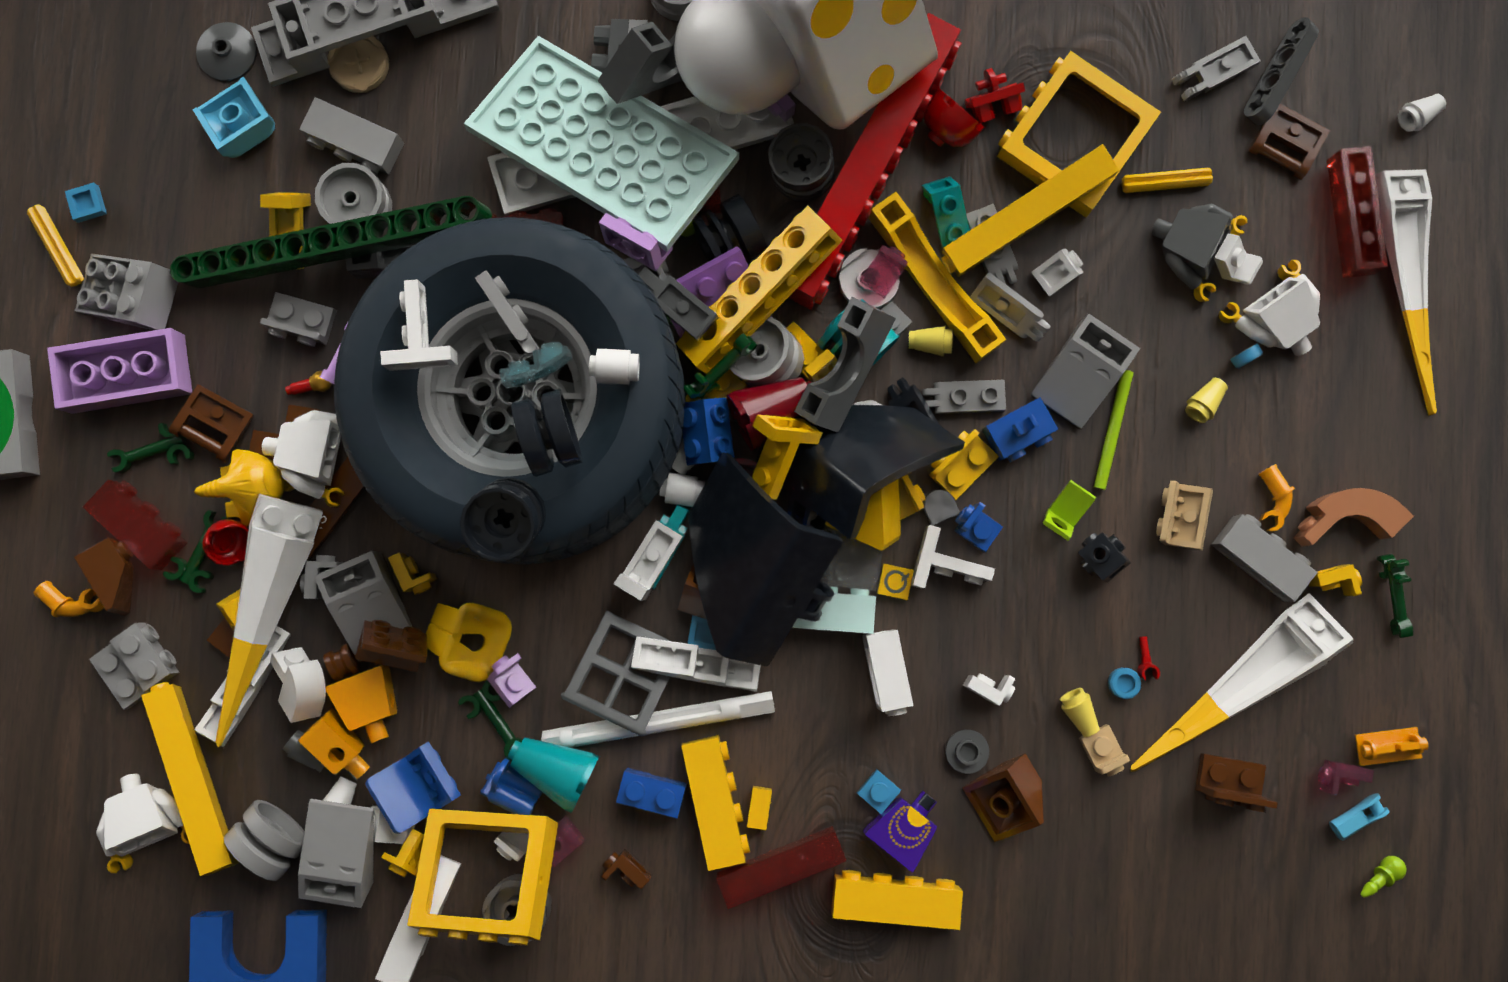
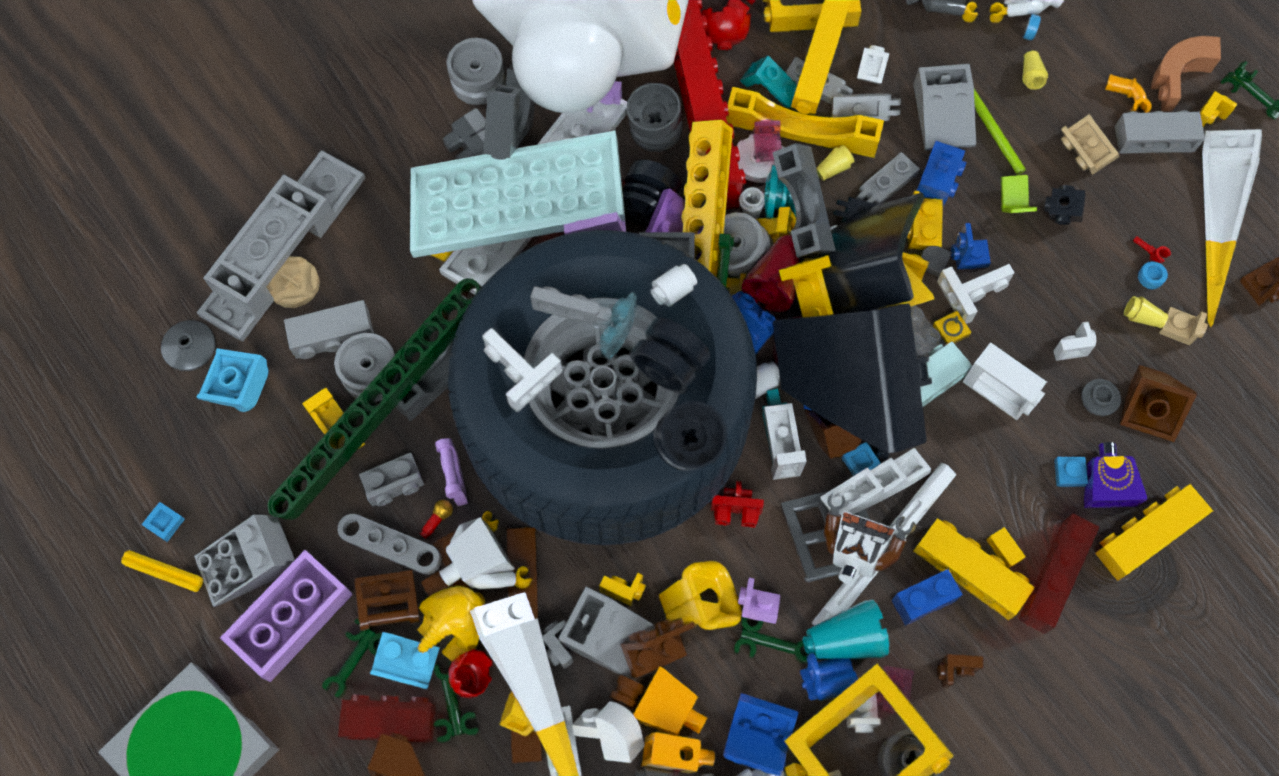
camera: 40 degrees left, 15 degrees down
none -> light grey plate [338,514,442,575]
none -> medium azure plate [370,632,440,689]
none -> red hips [711,480,764,528]
none -> white cone [739,187,765,219]
none -> torso [824,493,916,585]

